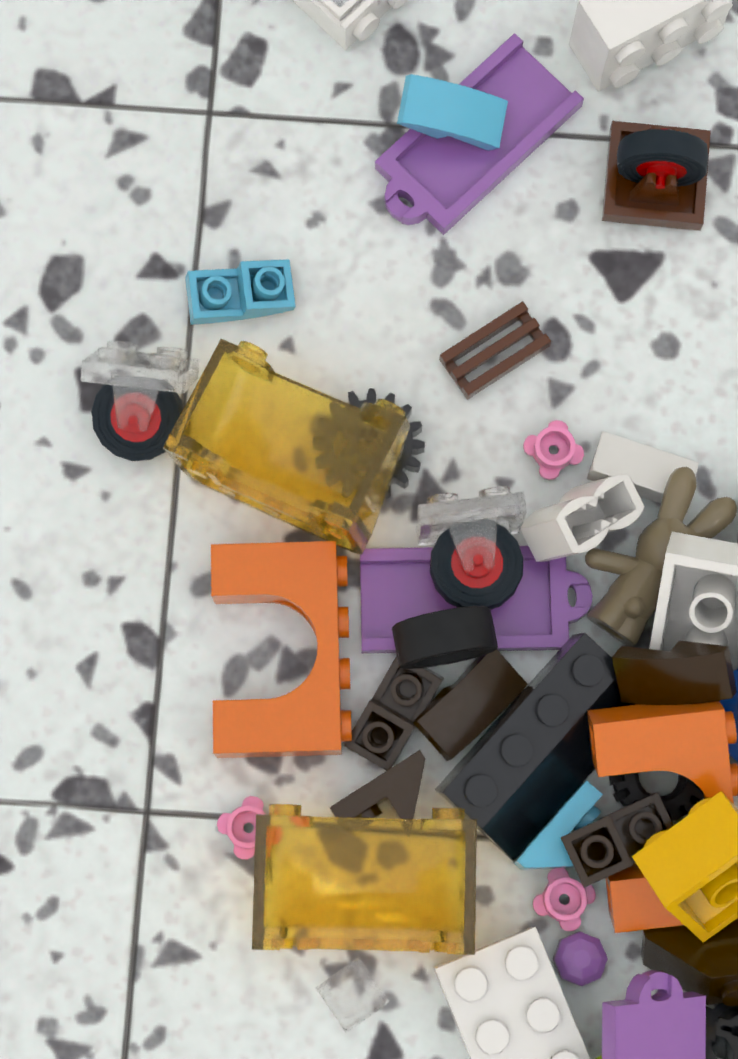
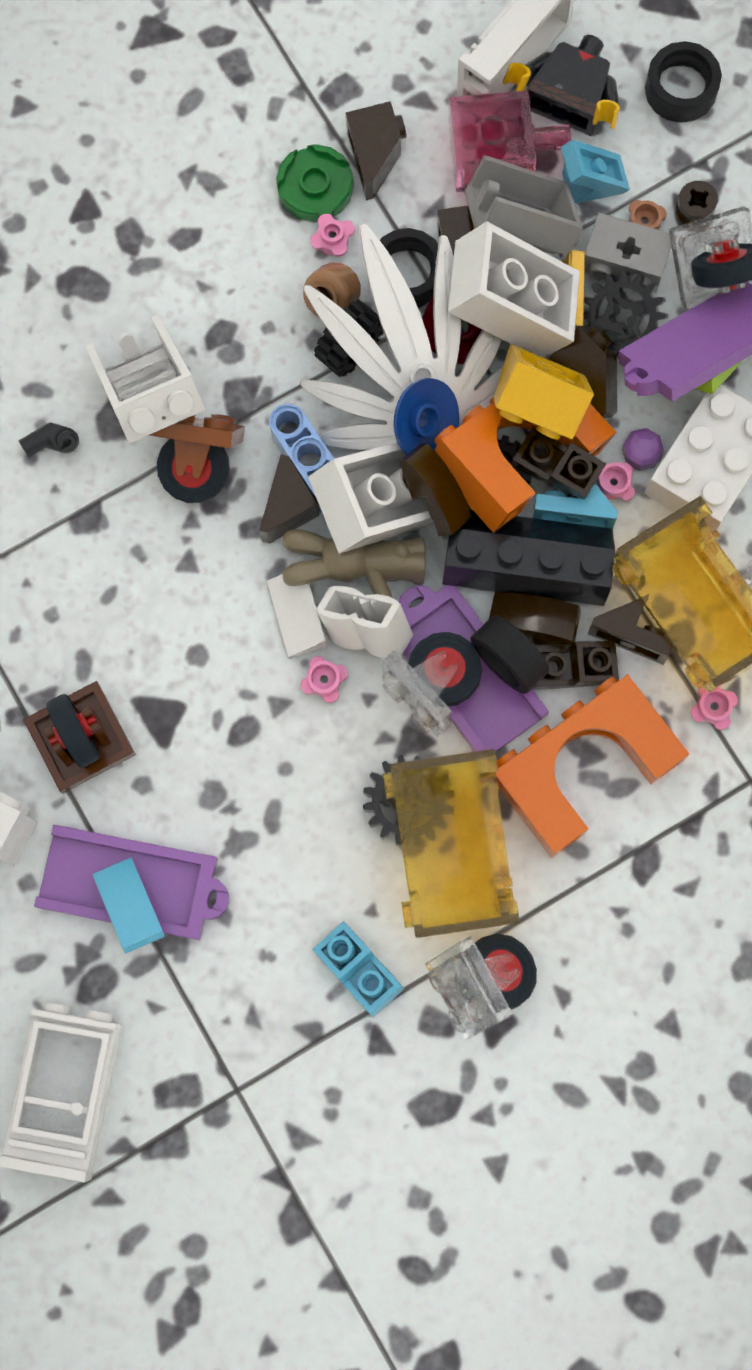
camera: 120 degrees left, 0 degrees up
reddish brown tile [439,301,551,400] -> none

